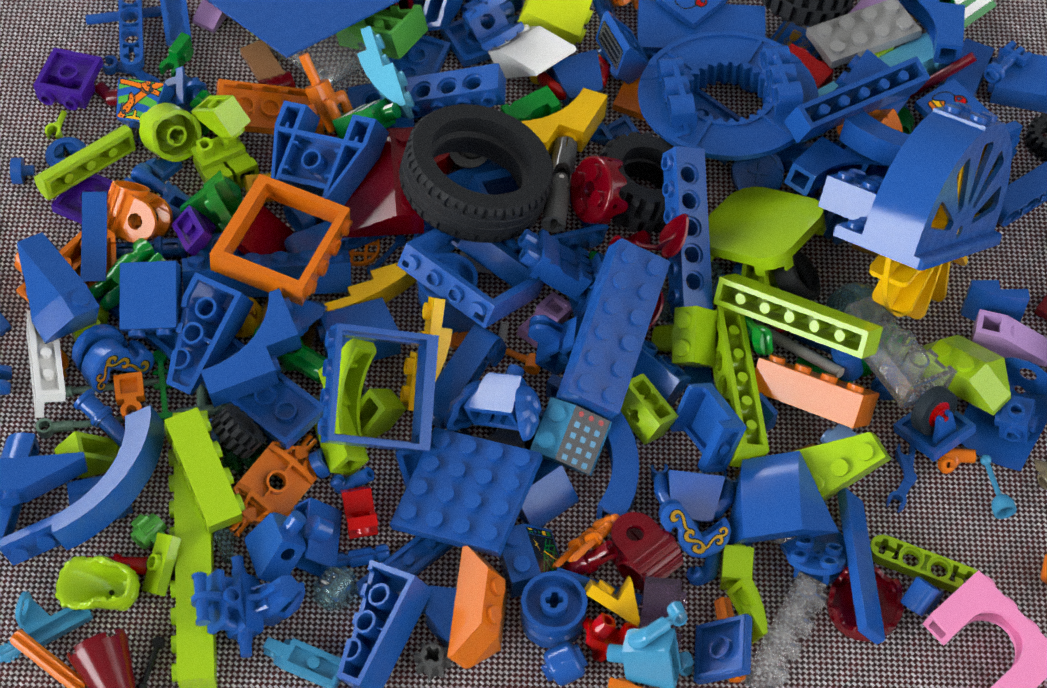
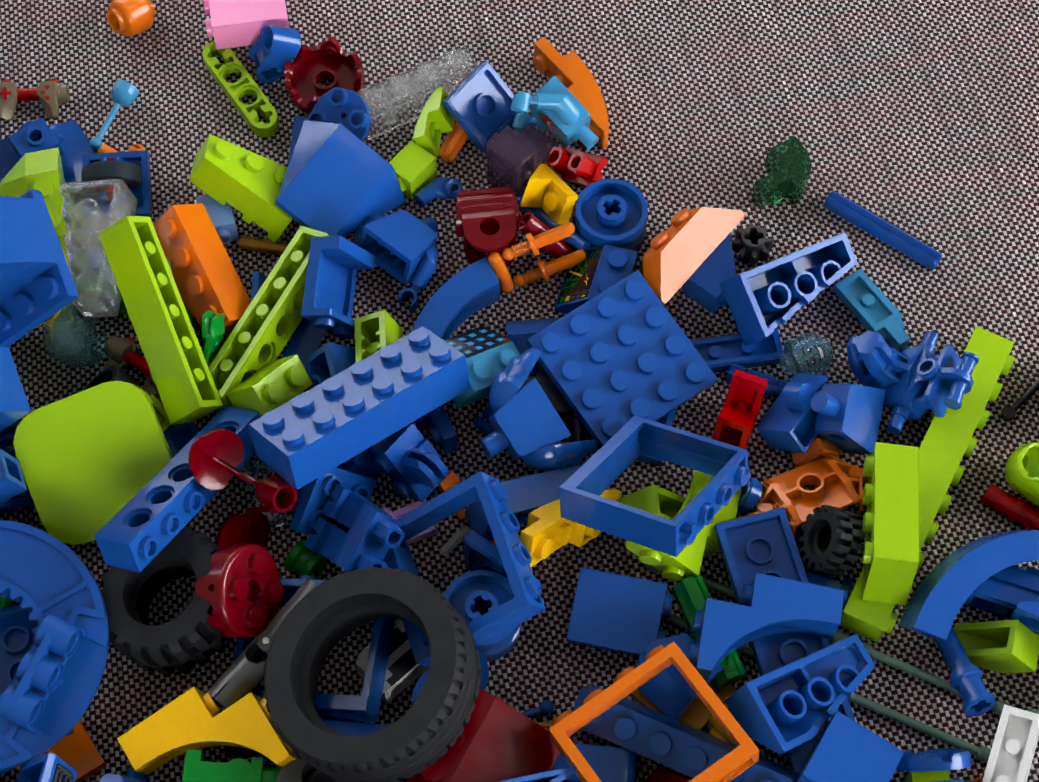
camera: 145 degrees left, 5 degrees up
blue animal [81,338,155,393] -> none
orange plate [113,371,146,422] -> none
bright green gear [130,513,167,550] -> none
lime plate [142,532,181,597] -> none
green piece [153,350,173,421] -> none
yellow slope [324,263,417,312] -> none
blue head [541,641,588,687] -> none
blue slope [589,114,640,145] -> none
blue animal [658,500,731,558] -> none
blue tile [837,488,886,645] -> none
blue piece [886,444,917,513] -> none

